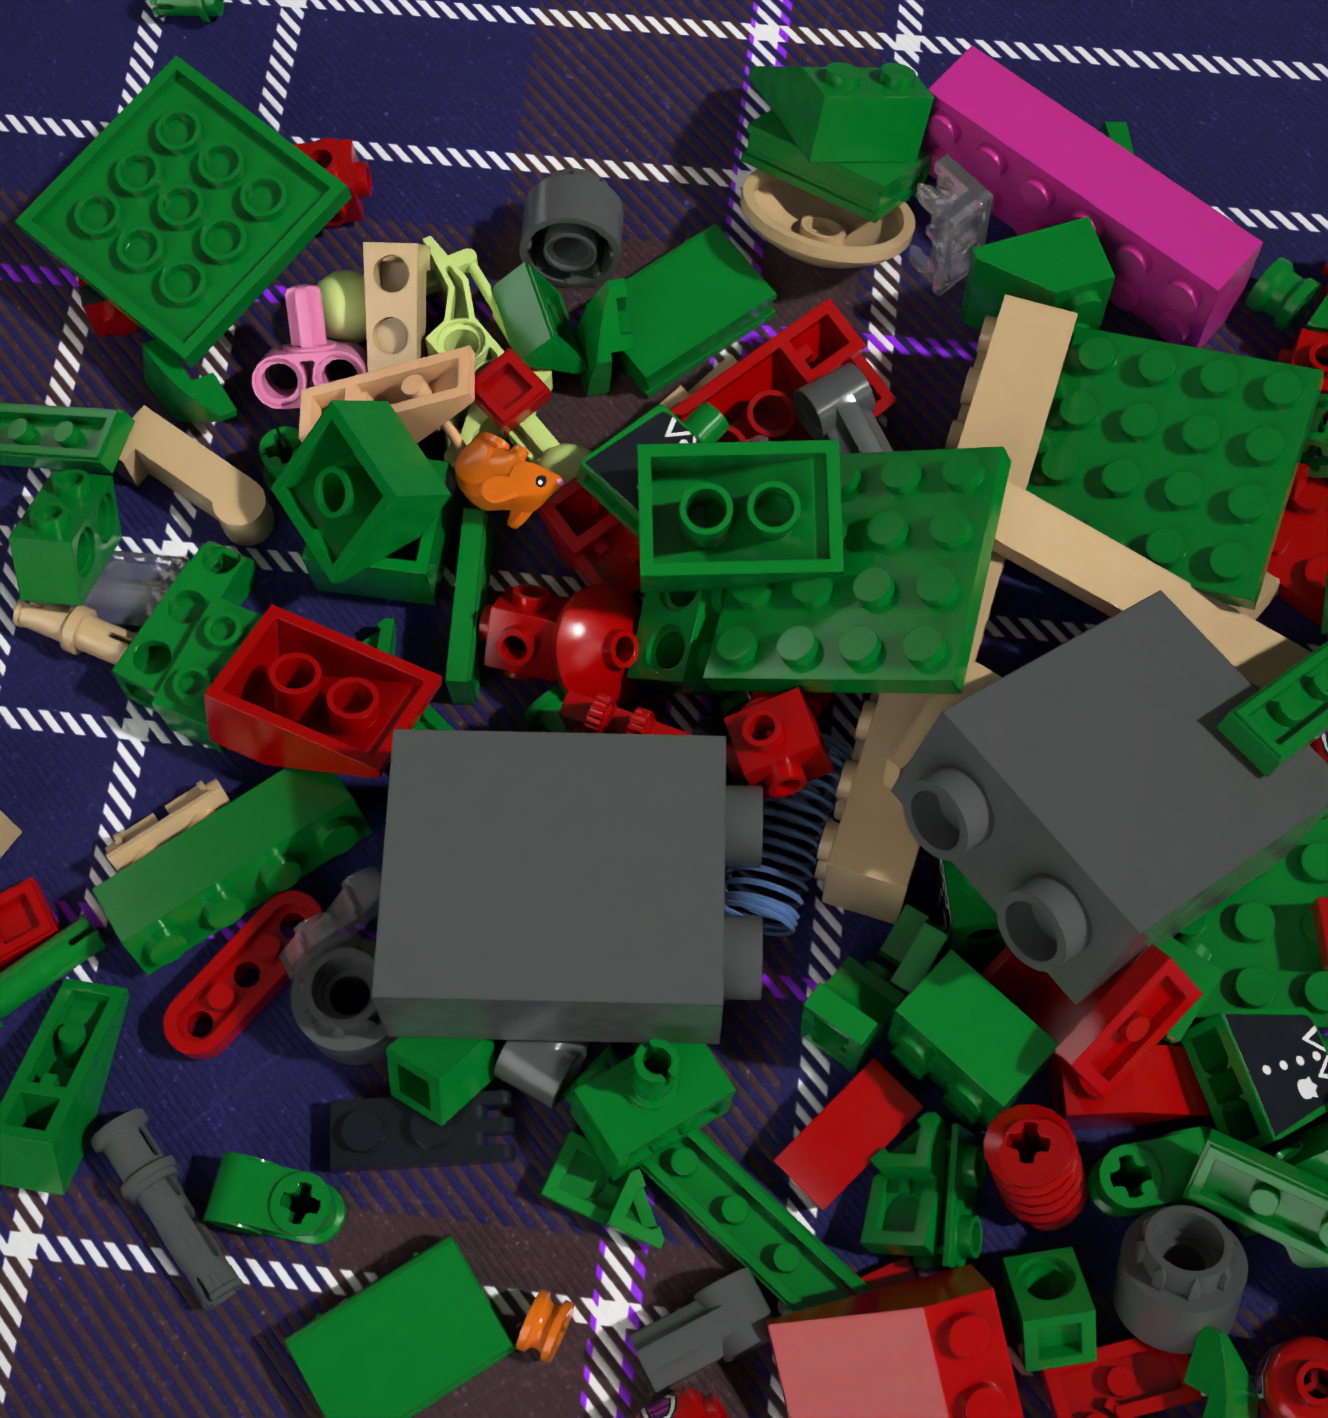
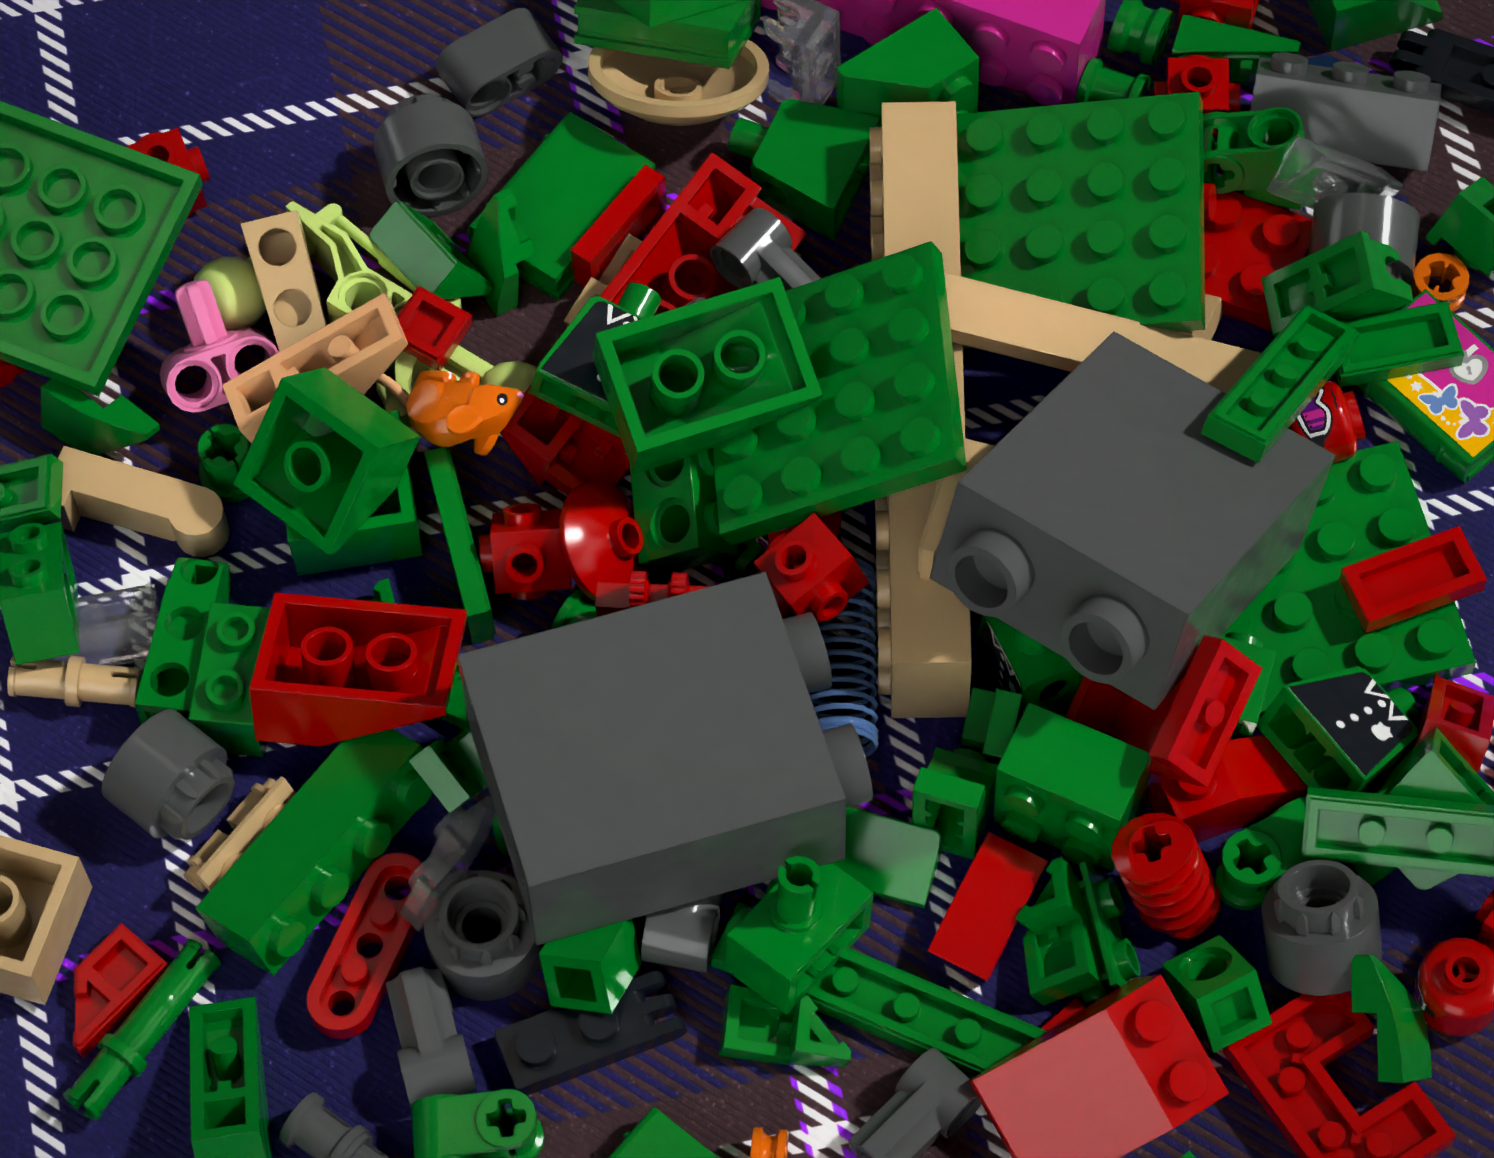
camera: 20 degrees left, 5 degrees down
none -> dark grey piece [101,709,235,840]
none -> dark grey piece [386,967,477,1106]
none -> green slope [409,727,488,813]
none -> dark grey beam [435,8,563,117]
none -> red tile [570,164,667,288]
none -> green torso [727,98,880,240]
none -> green slope [832,807,943,909]
none -> green bush [1075,57,1151,103]

